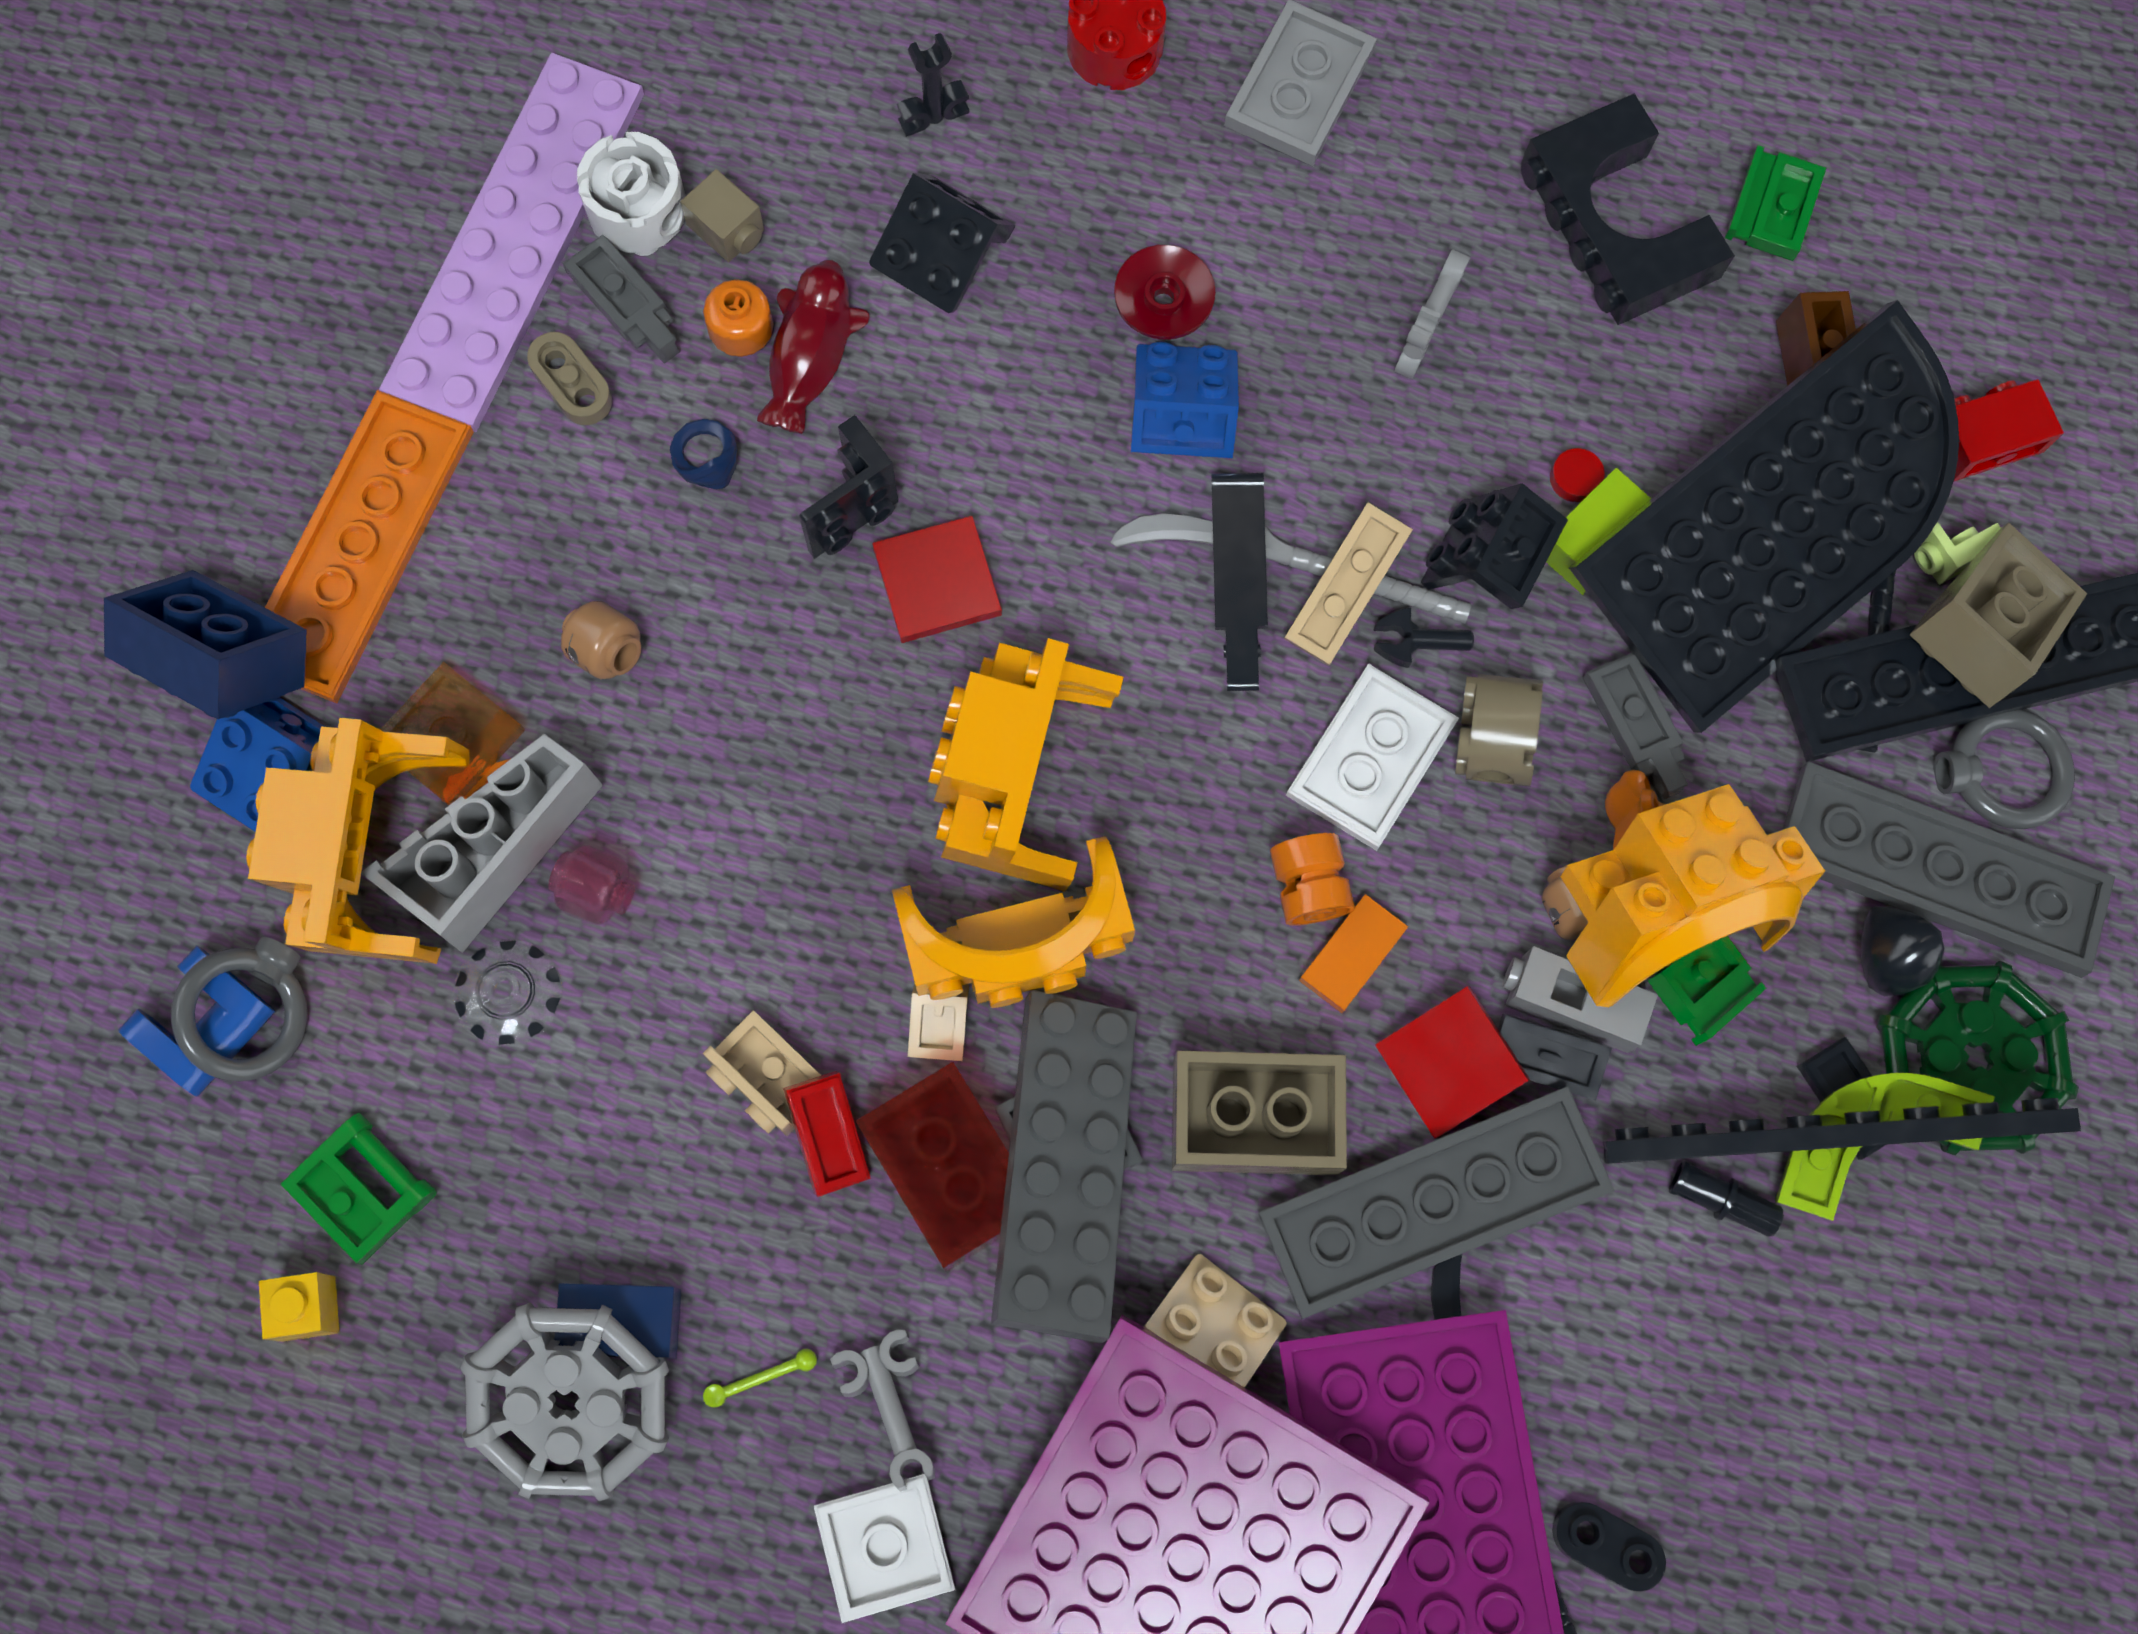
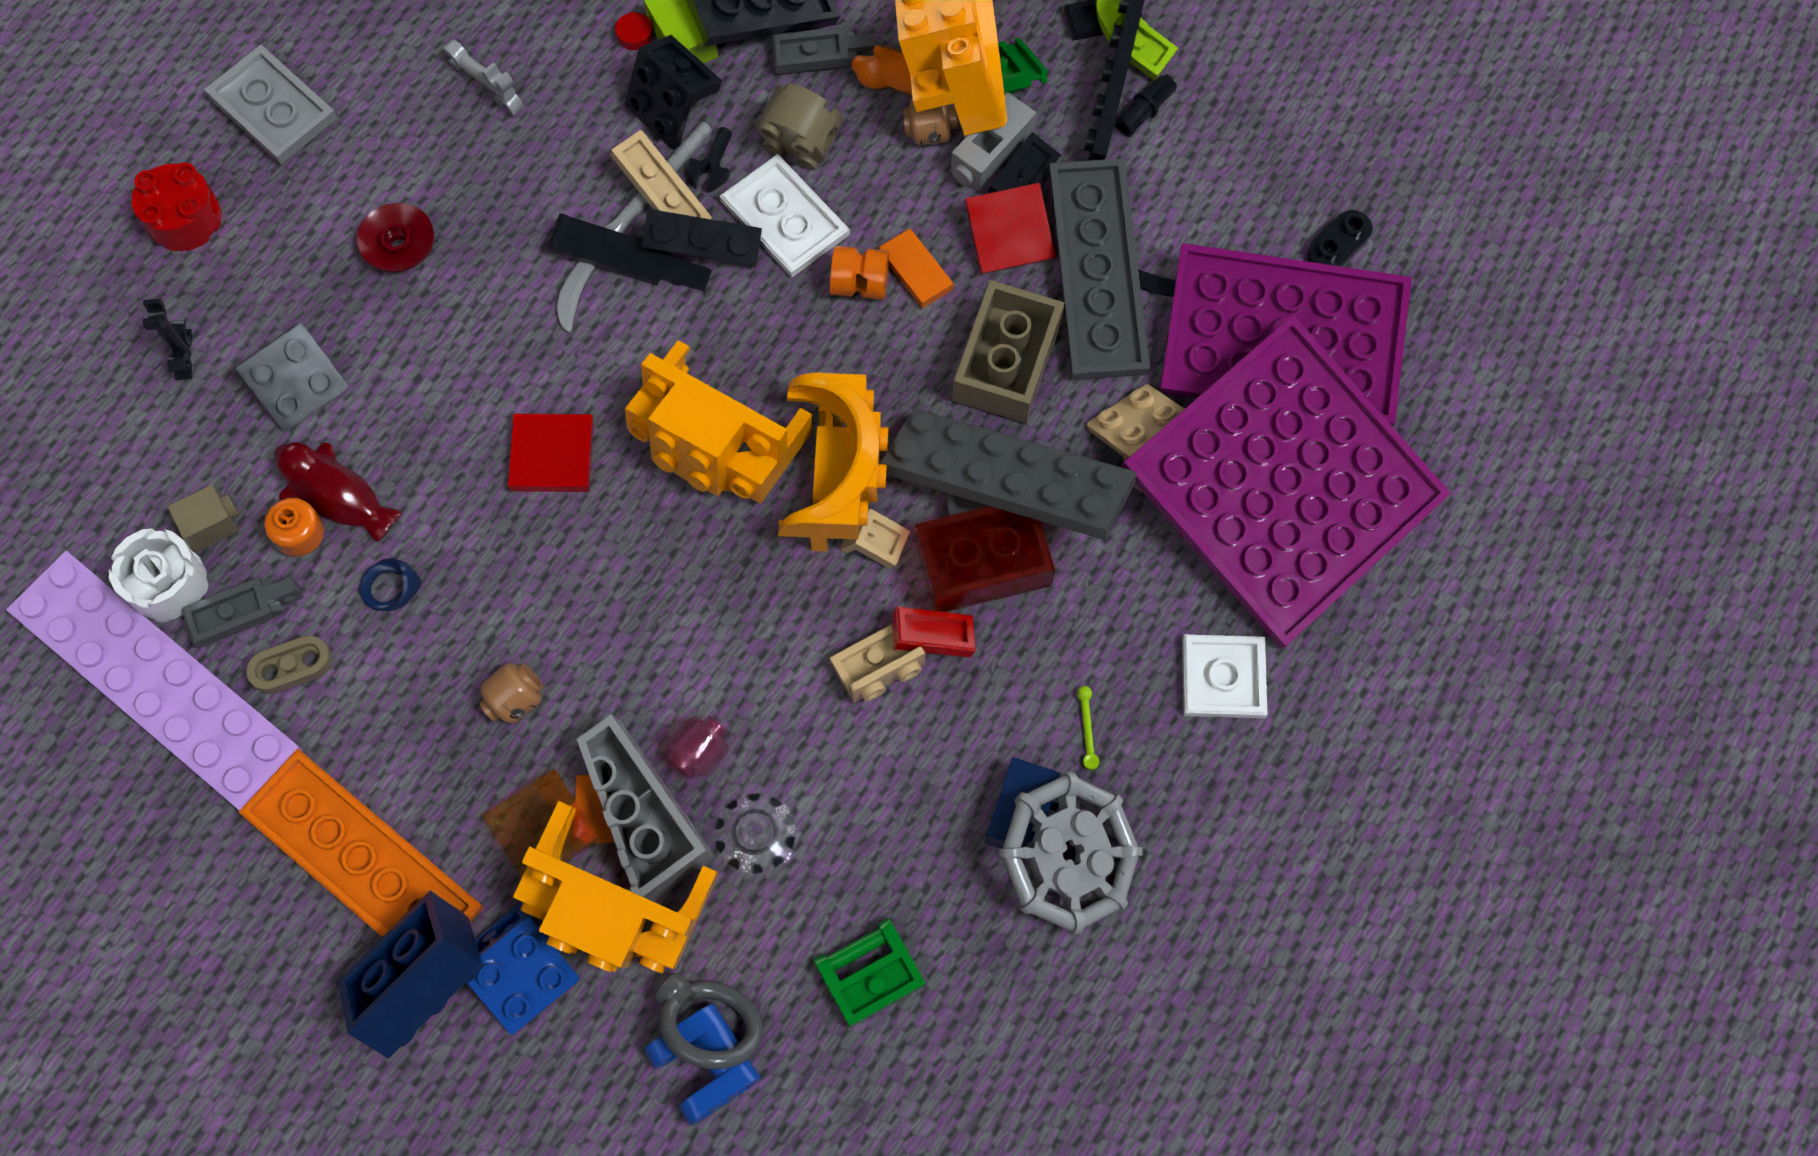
camera: 70 degrees left, 5 degrees down
yellow brick [259,1272,340,1342] -> none
black bracket [799,415,898,559] -> none
light grey bar [830,1330,935,1492] -> none
blue bracket [1131,342,1239,458] -> none
none -> black plate [642,209,762,268]

